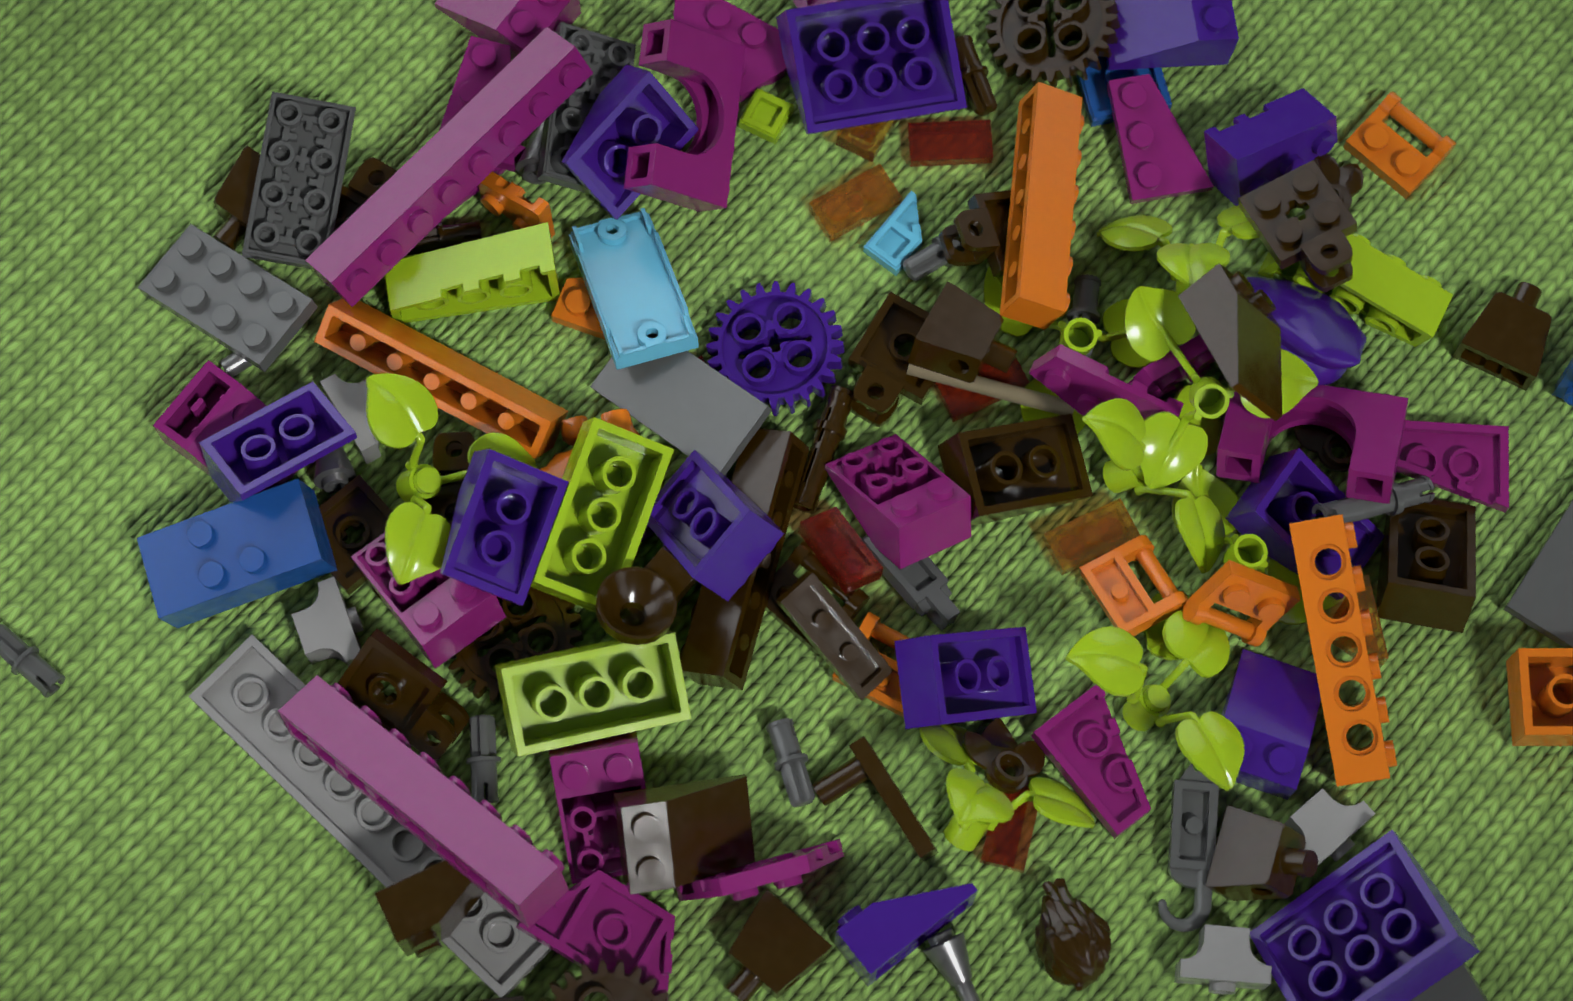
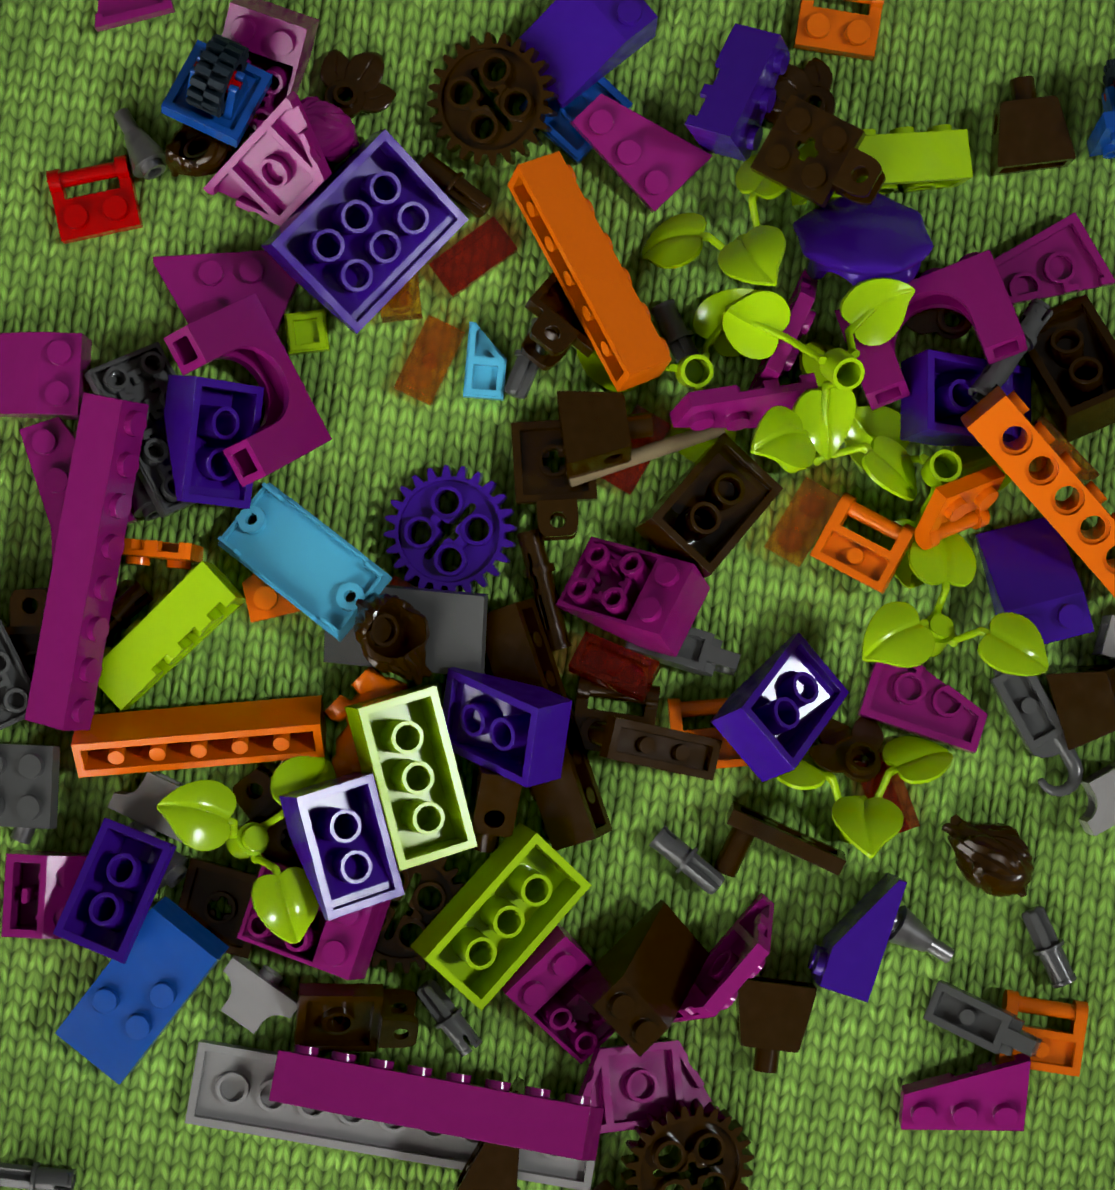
camera: 30 degrees left, 15 degrees up
dark brown piece [595,567,677,645] -> none
dark brown slope [1178,263,1282,422] -> none
none -> dark brown hair [354,593,432,686]

